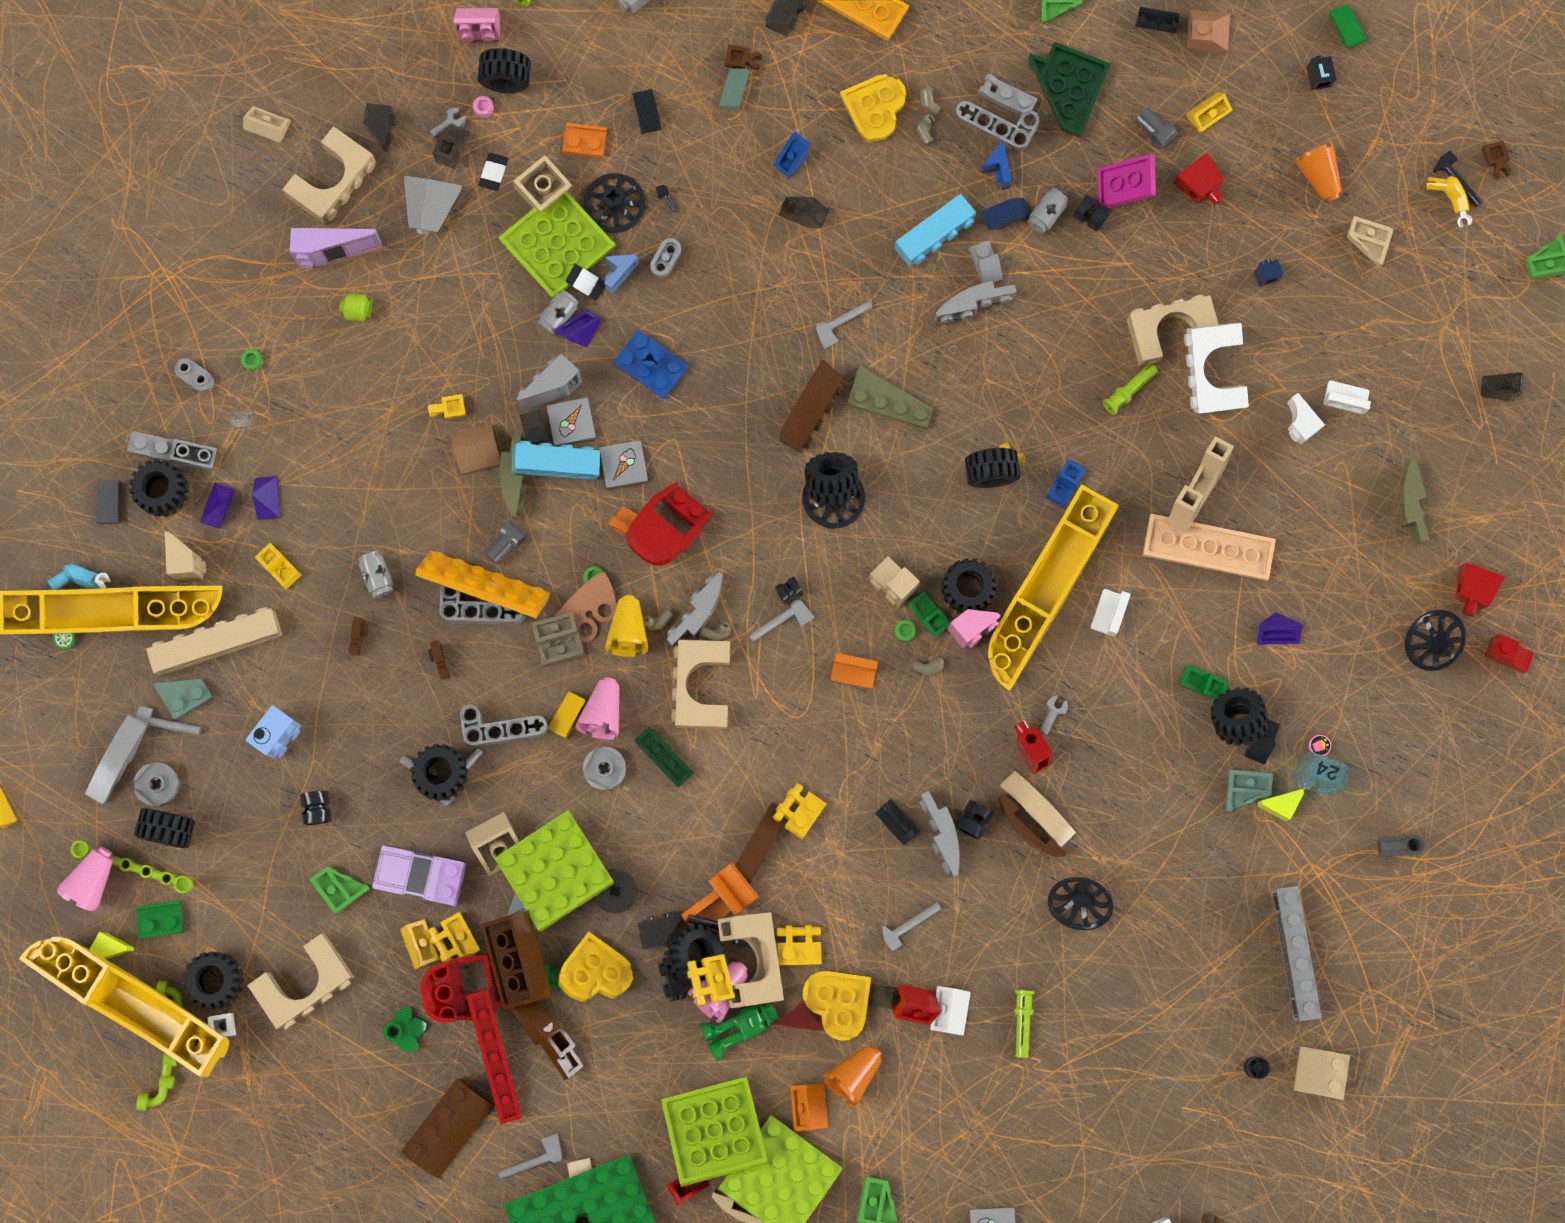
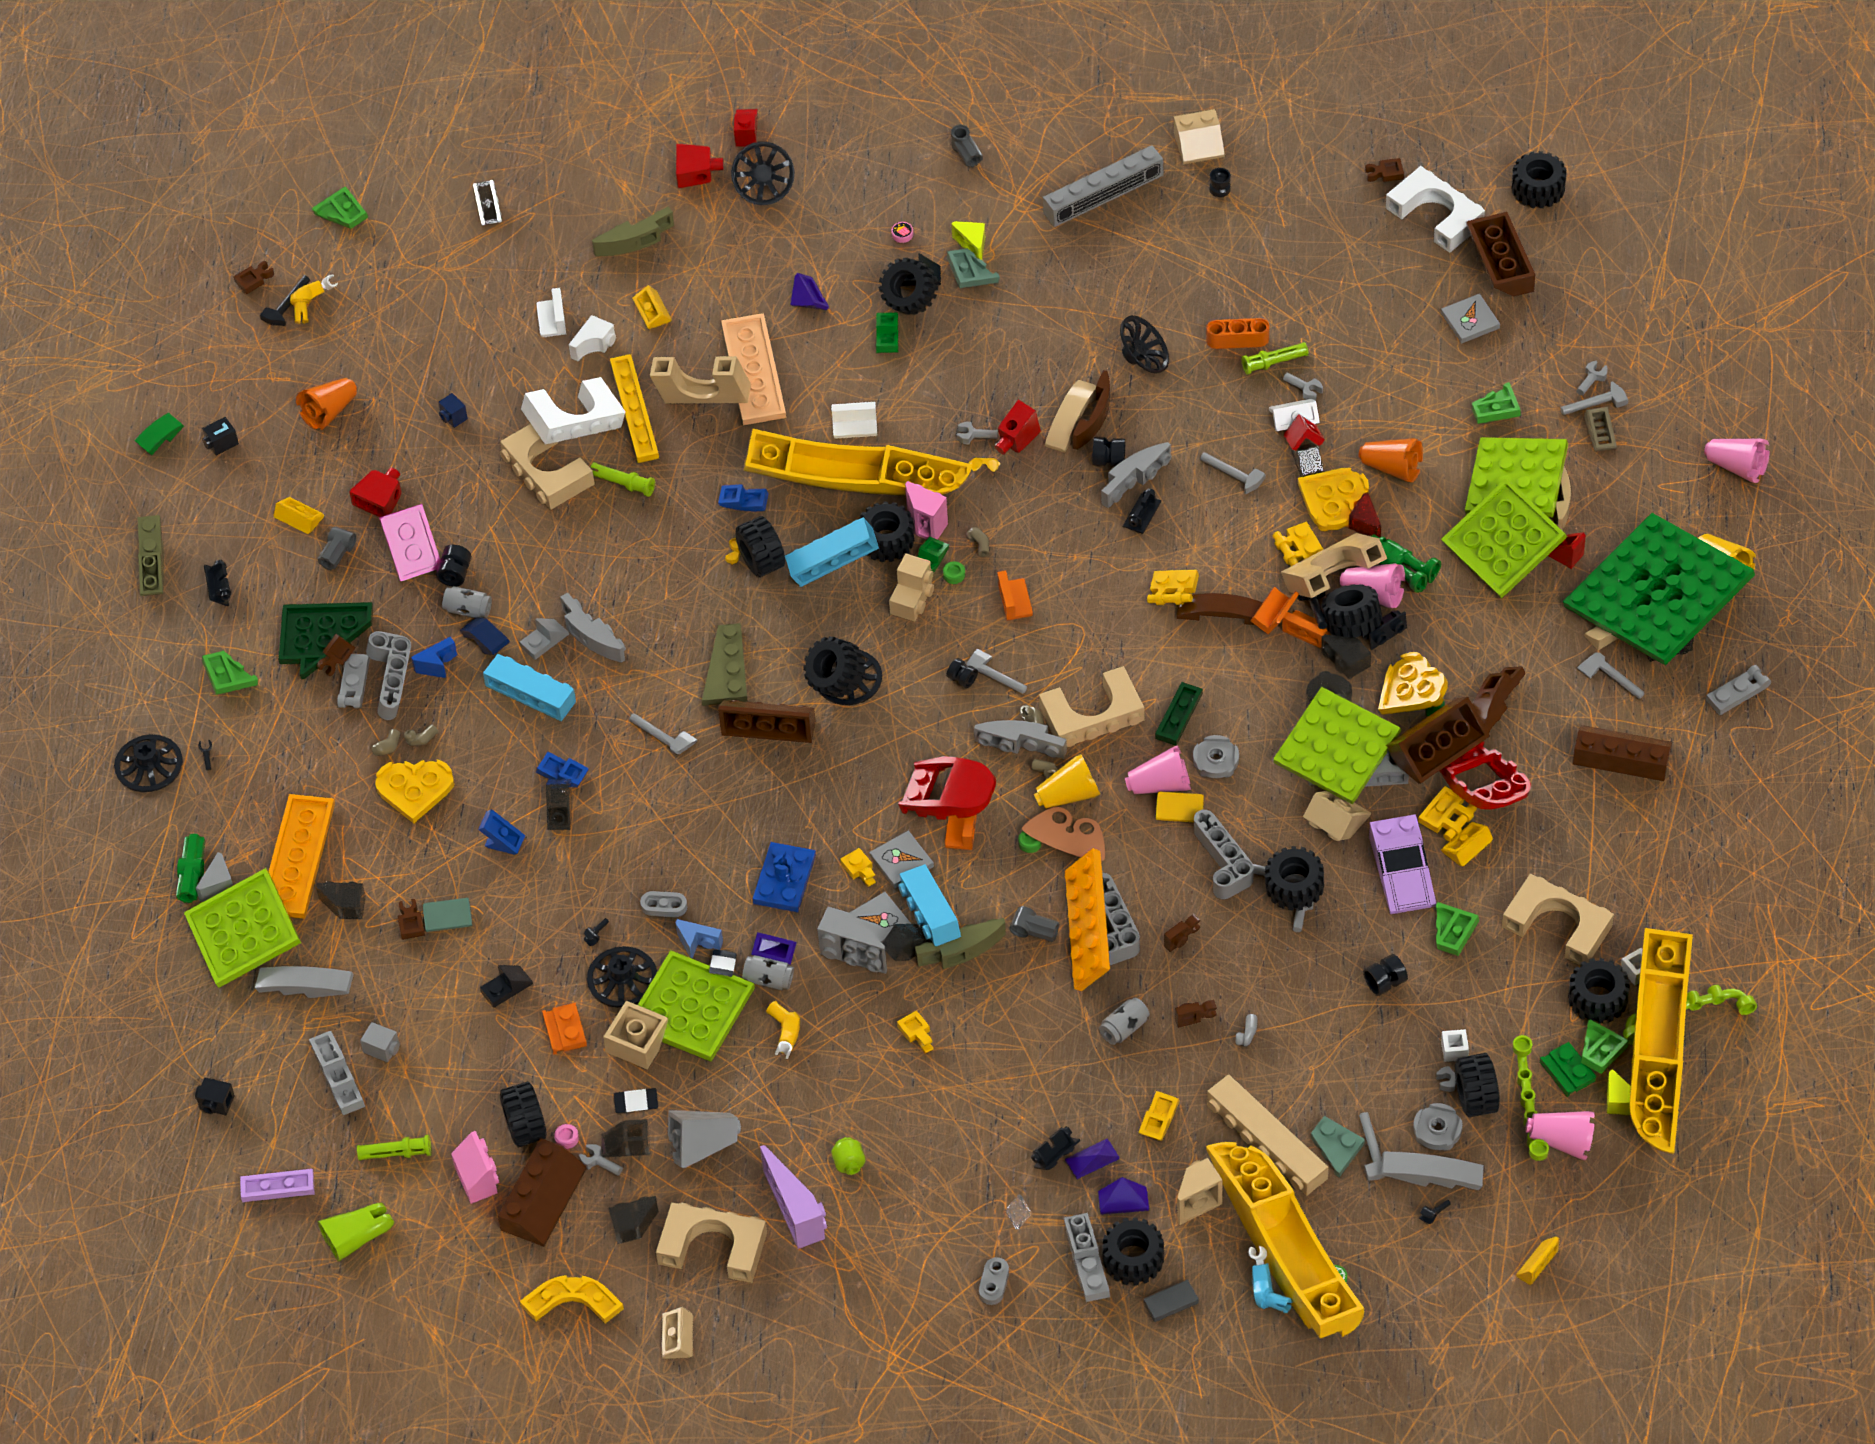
camera: 105 degrees left, 25 degrees down
bright green tile [241,349,263,371] -> none
light blue brick [246,705,302,760] -> none
green plate [383,1007,427,1052] -> none
medium nougat slope [451,424,500,475] -> none
red plate [466,989,522,1124] -> none
dark tan slope [531,612,585,667] -> none
yellow plate [687,954,735,1007] -> none
orange panel [790,1083,828,1131] -> none
nougat slope [1187,10,1230,53] -> none
clear light blue brick [1292,751,1352,797] -> none
tan wing [1347,216,1394,267] -> none
none -> reddish brown plate [316,634,356,676]
none -> reddish brown slope [498,1138,587,1247]
none -> yellow plate [520,1275,624,1324]
none -> blue slope [536,752,589,788]
none -> yellow plate [610,354,659,463]
none -> yellow slope [632,285,672,329]
none -> yellow arm [766,1001,800,1059]
none -> medium azure brick [785,517,879,587]
none -> yellow plate [840,848,876,887]
none -> yellow piece [969,458,1000,472]
none -> black hinge [1031,1126,1081,1170]
none -> orange beam [1206,318,1270,349]
none -> light grey arm [1236,1014,1258,1047]
none -> light grey bar [1283,372,1323,401]
none -> black hand [1419,1200,1451,1224]
none -> light grey bar [1436,1066,1456,1092]
none -> white plate [1441,1029,1469,1062]
none -> bright green wing [1581,1019,1629,1074]

